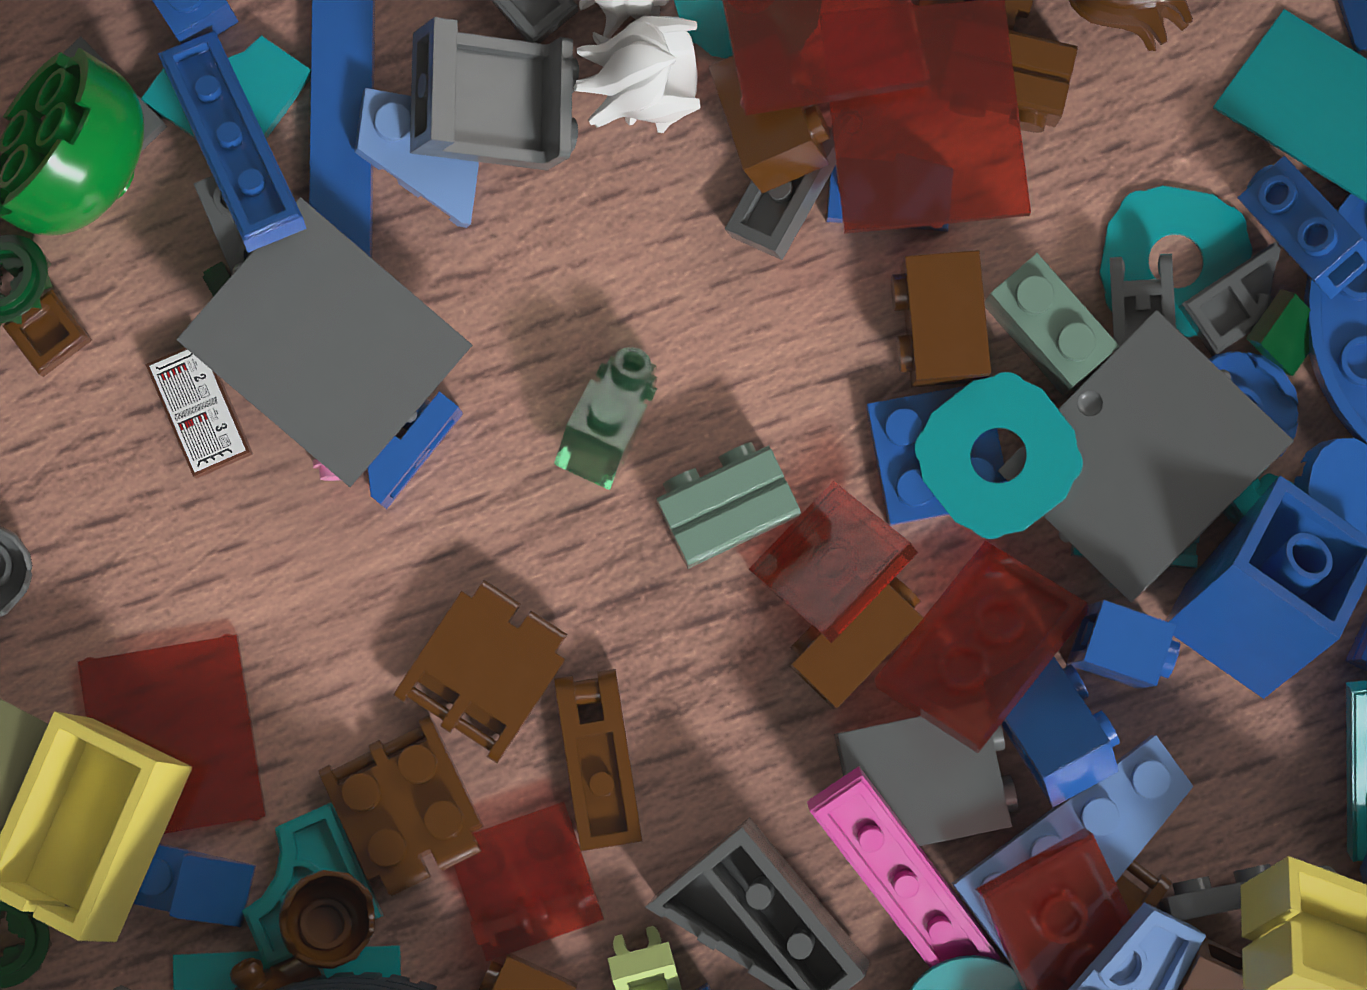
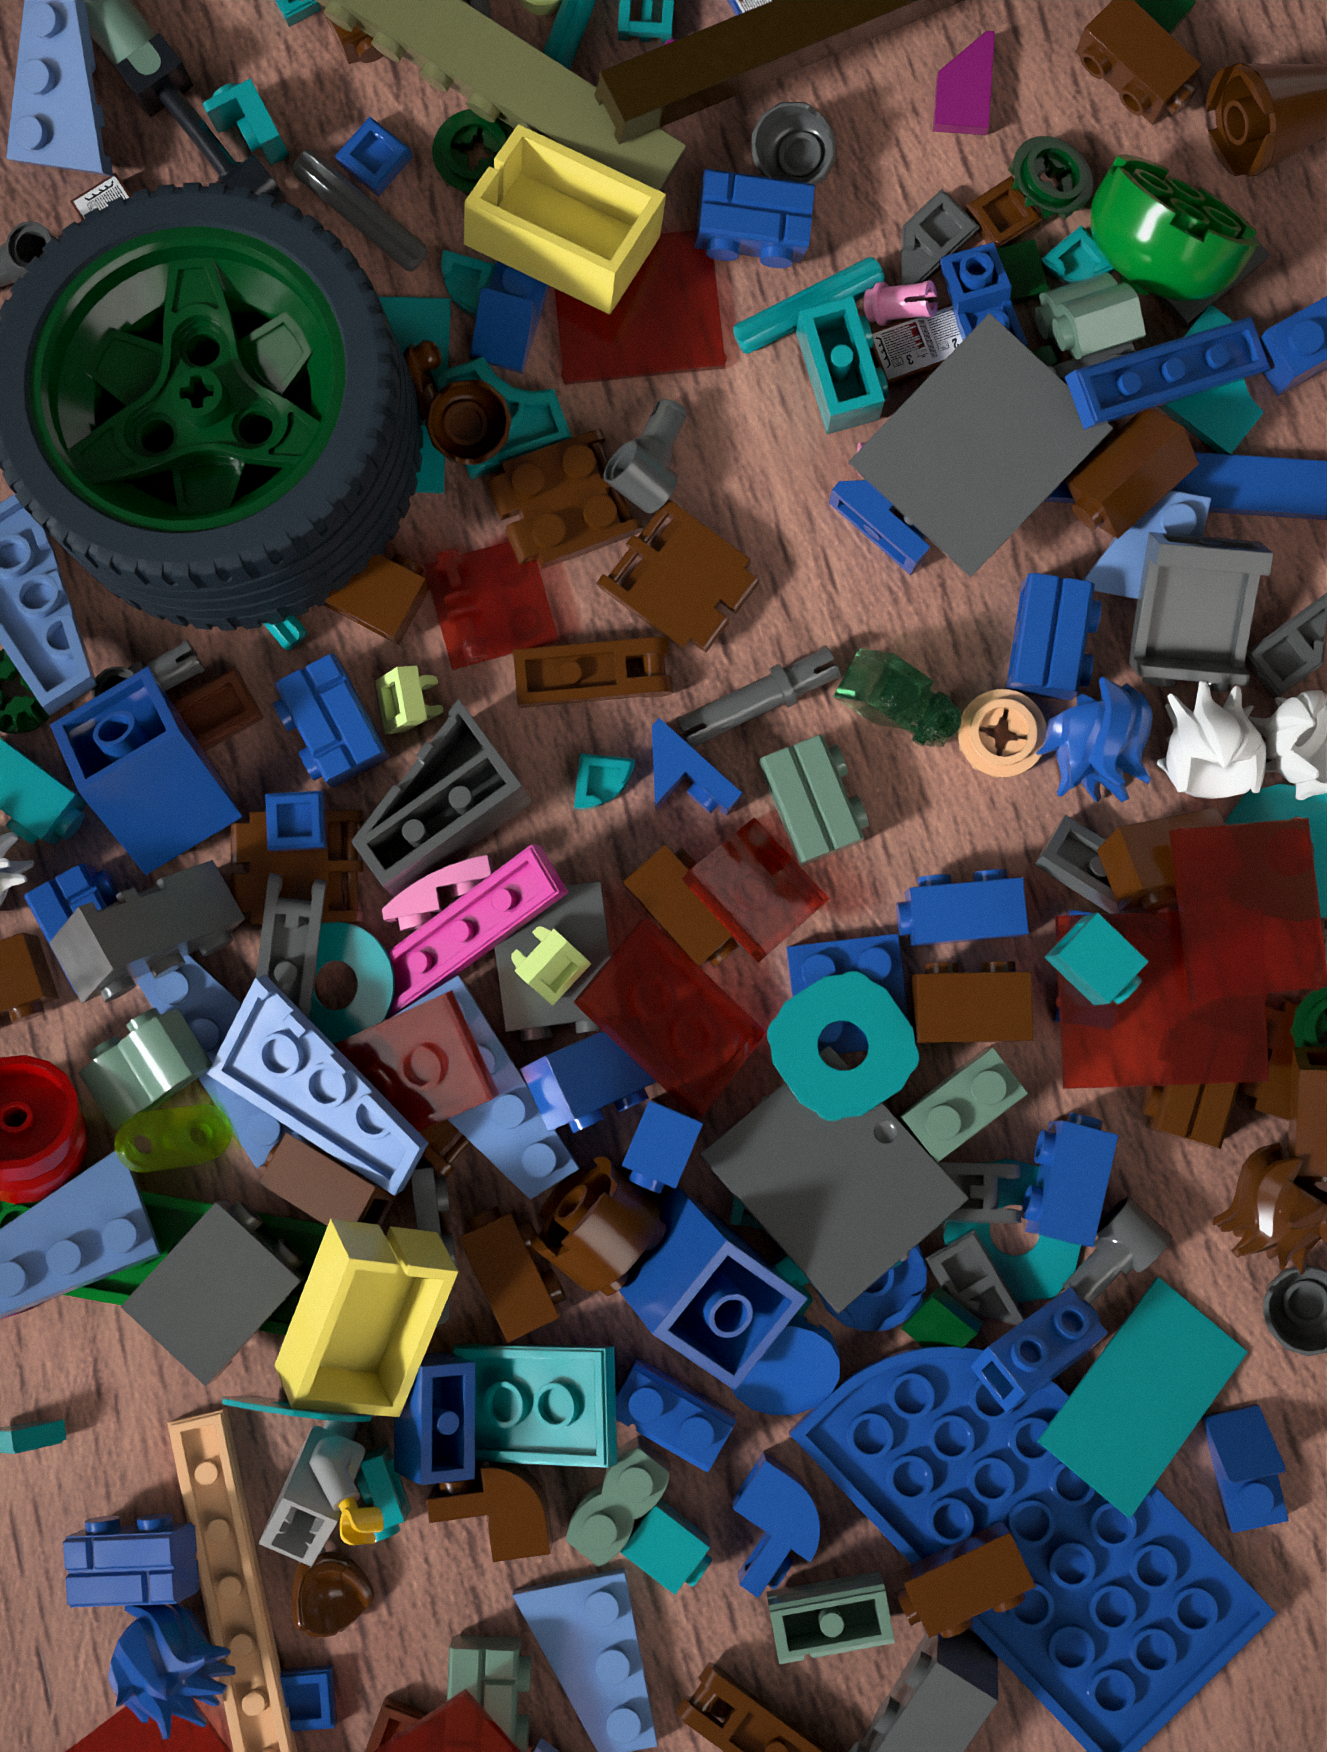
camera: 100 degrees right, 0 degrees up
none -> bright pink slope [382,855,494,931]
none -> teal tile [441,250,496,319]
none -> reddish brown brick [459,1206,567,1343]
none -> yellowish green tile [511,926,591,1006]
none -> reddish brown brick [530,1157,667,1296]
none -> teal tile [574,753,636,811]
none -> dark grey pin [604,399,688,513]
none -> blue slope [652,718,742,816]
none -> dark grey pin [676,645,841,749]
none -> blue brick [693,169,815,268]
none -> teal axle [733,257,885,354]
none -> teal brick [796,296,889,435]
none -> bright pink pin [864,280,938,327]
none -> blue brick [896,869,1029,947]
none -> dark grey tile [901,189,980,285]
none -> blue slope [940,242,1028,348]
none -> light nougat gear [957,689,1047,778]
none -> dark green tile [997,239,1049,305]
none -> blue brick [1006,573,1102,701]
none -> blue brick [1021,1113,1118,1247]
none -> sand green brick [1035,272,1146,359]
none -> blue hair [1036,676,1153,803]
none -> teal tile [1041,225,1115,284]
none -> teal brick [1044,912,1149,1005]
none -> dark grey pin [1063,1196,1172,1305]
none -> reddish brown brick [1065,409,1199,539]

